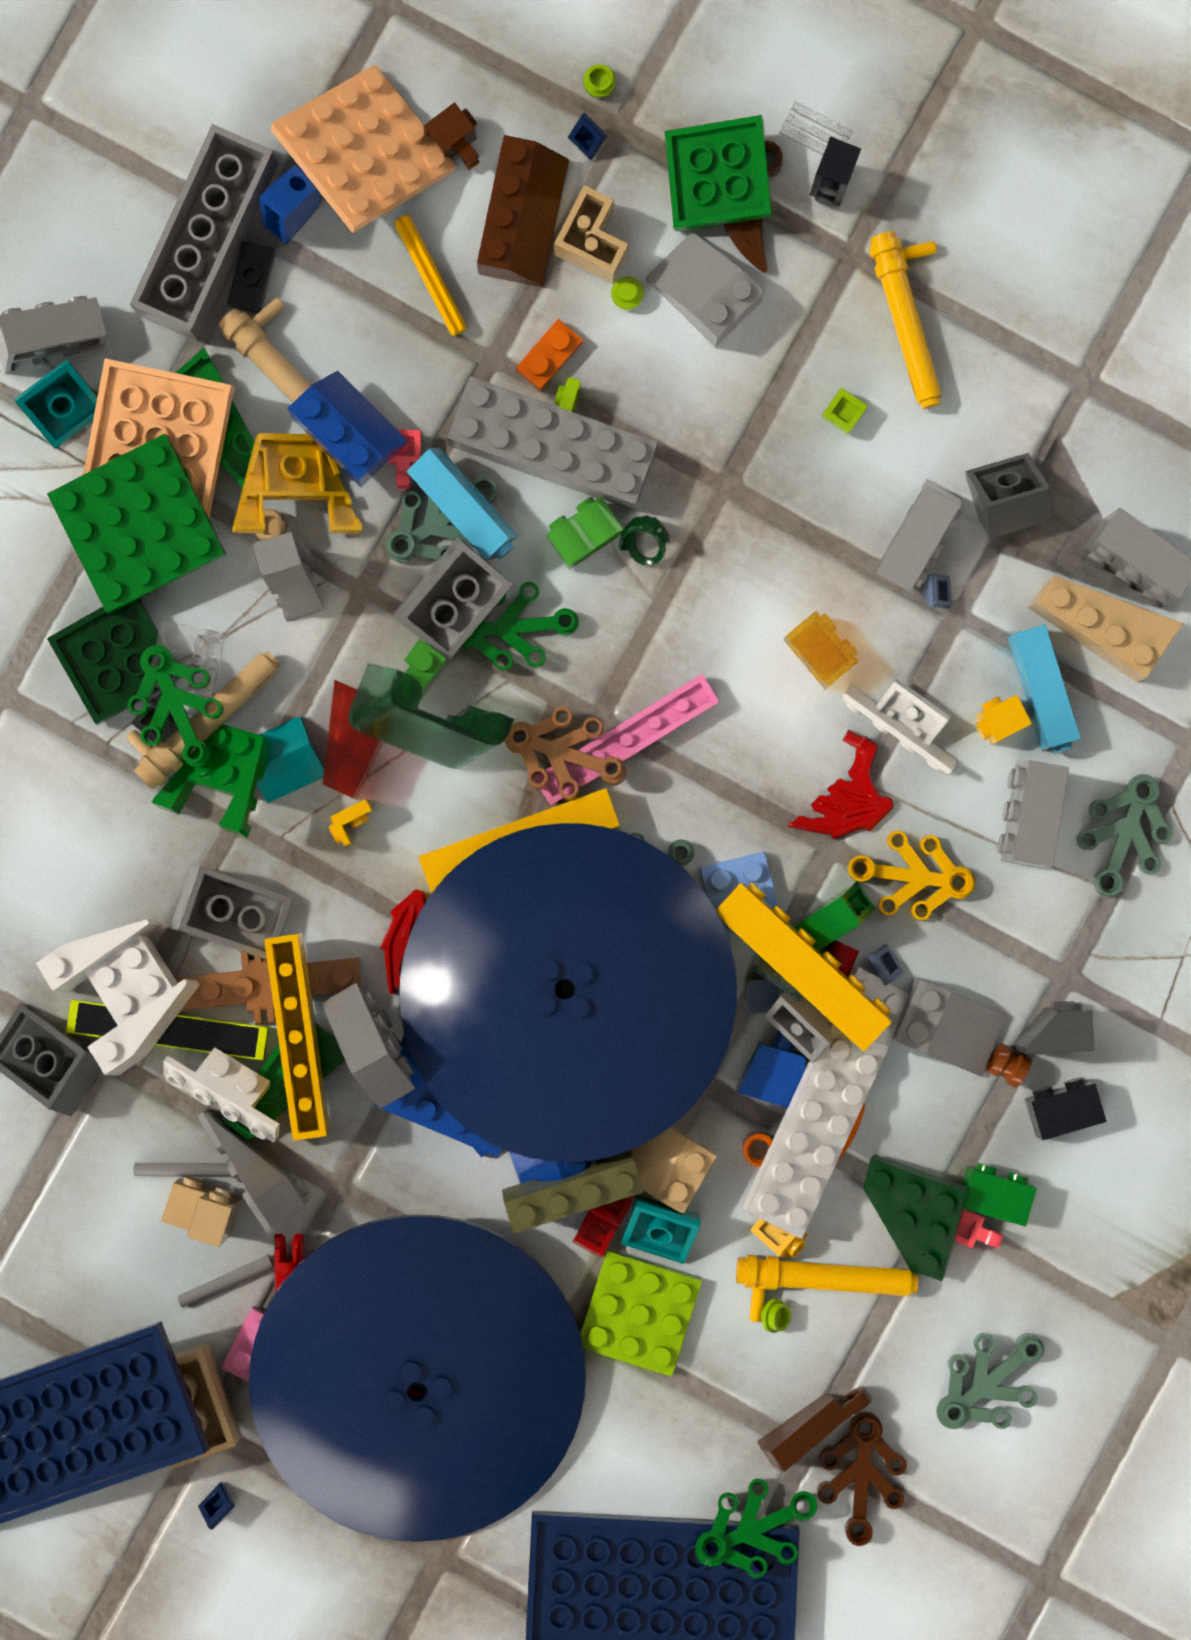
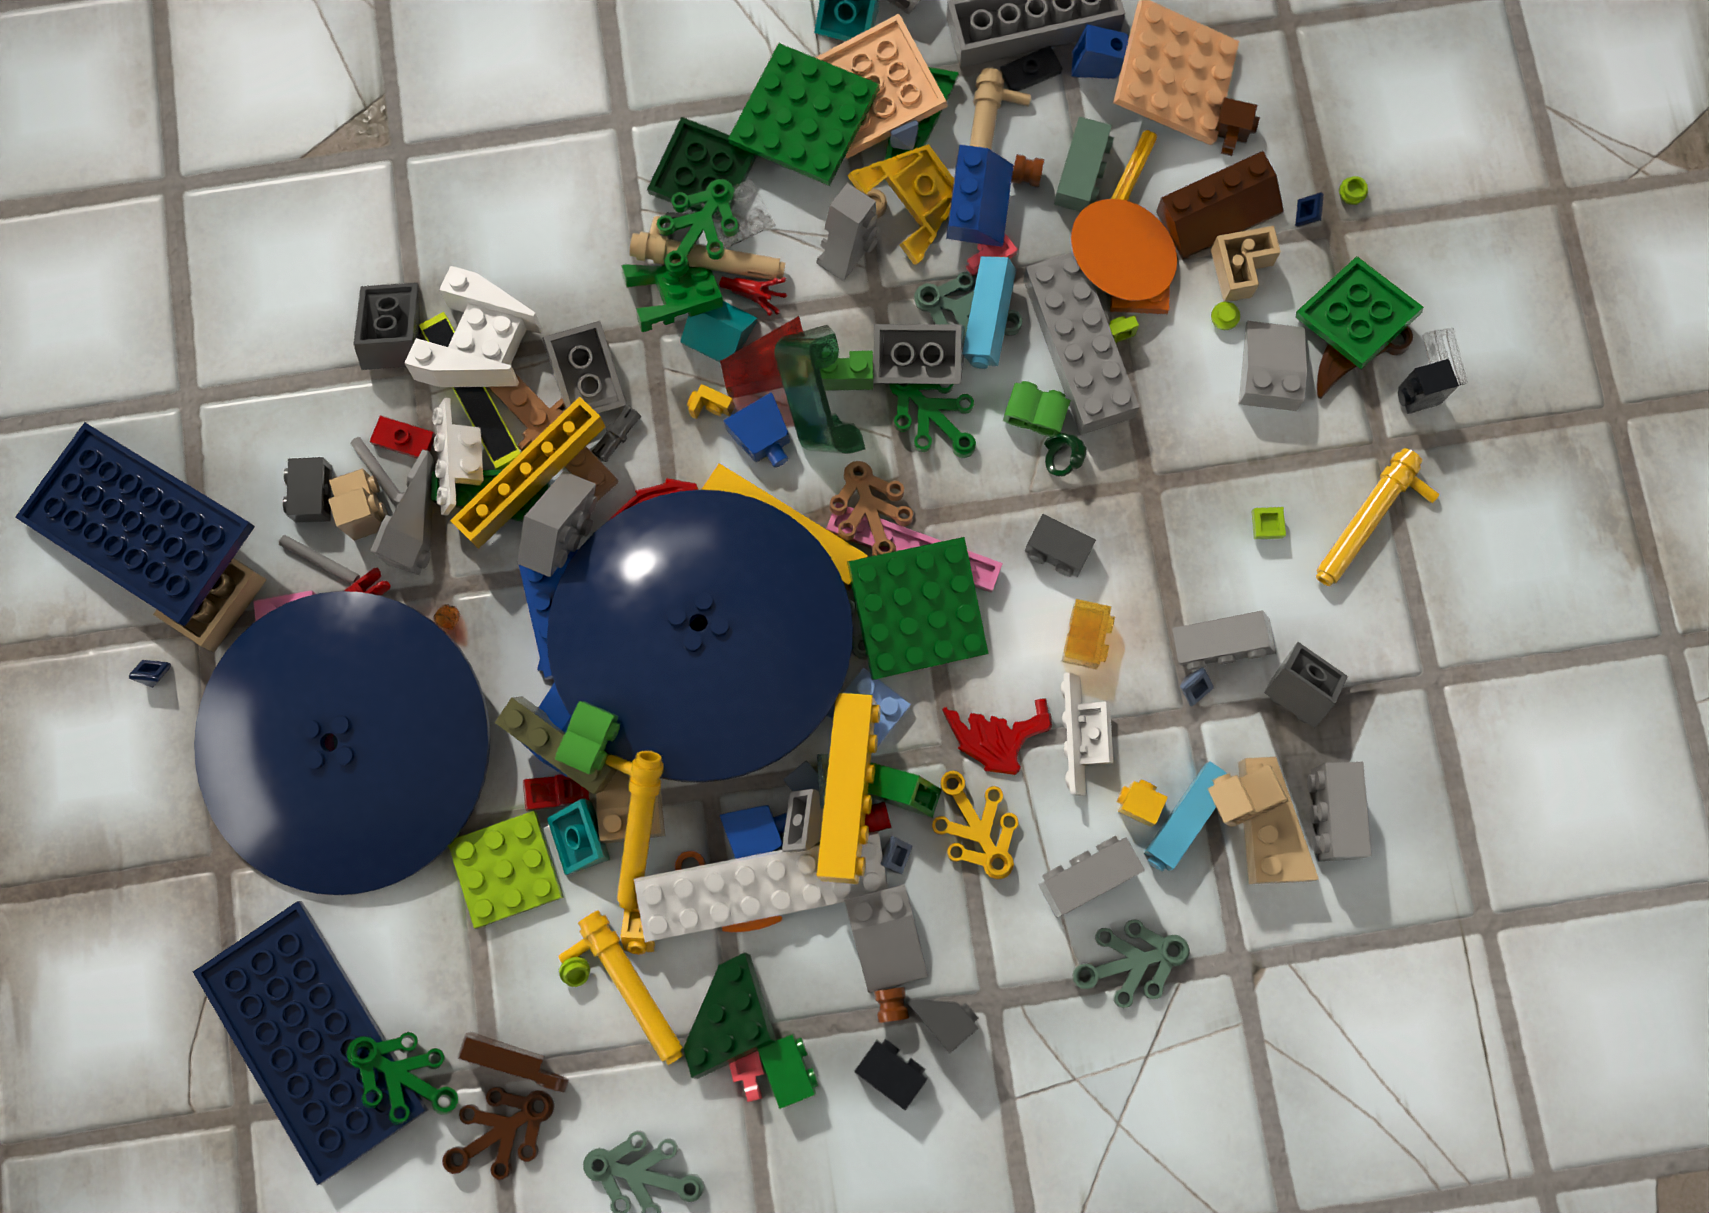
camera: 60 degrees right, 10 degrees down
none -> dark grey brick [283,457,332,523]
none -> red plate [370,415,436,459]
none -> clear orange hinge [433,604,460,630]
none -> bright green brick [555,701,620,774]
none -> dark grey pin [592,405,641,462]
none -> yellow cylinder [606,751,664,910]
none -> red piece [719,276,787,316]
none -> blue torso [723,392,790,468]
none -> green plate [847,537,989,680]
none -> sand blue slope [890,120,919,150]
none -> dark orange wheel [1011,154,1044,187]
none -> dark grey brick [1025,514,1096,577]
none -> sand green brick [1054,116,1114,212]
none -> orange sticker [1071,199,1177,301]
none -> tan brick [1207,763,1289,827]

